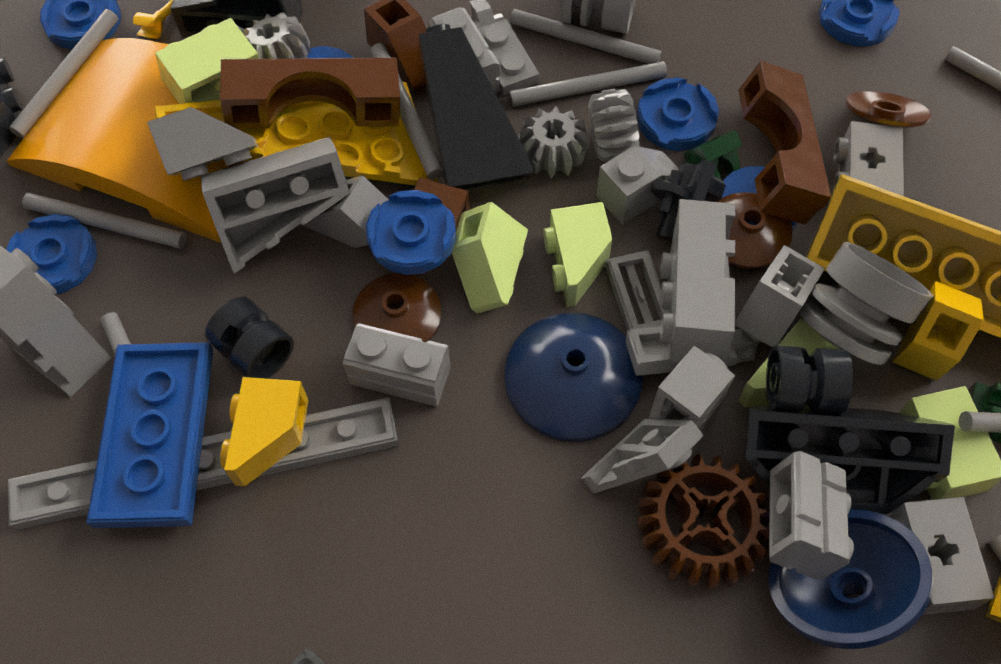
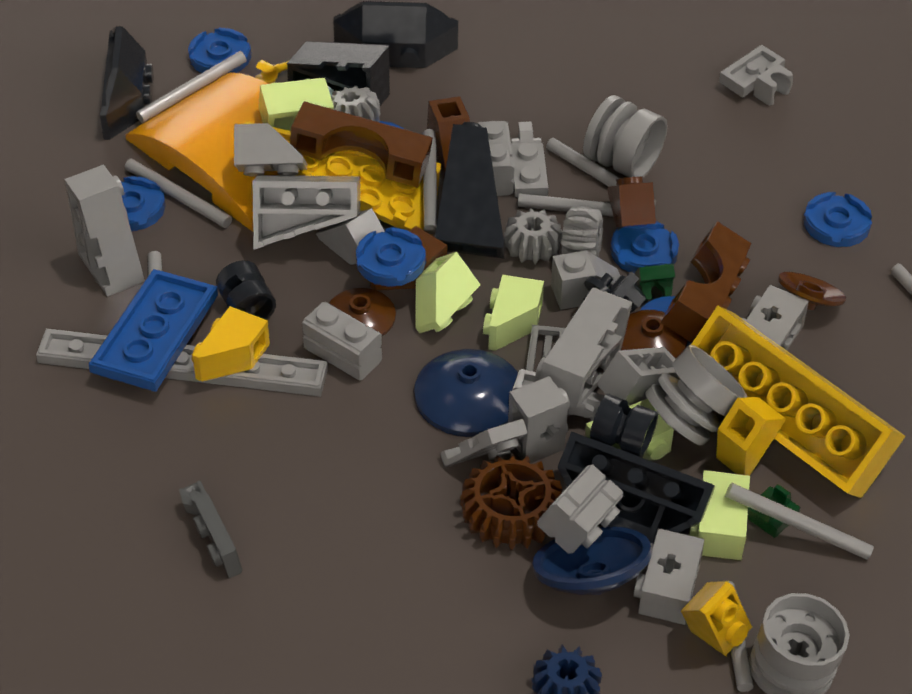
camera: 20 degrees right, 15 degrees down
none -> reddish brown slope [607,176,656,227]

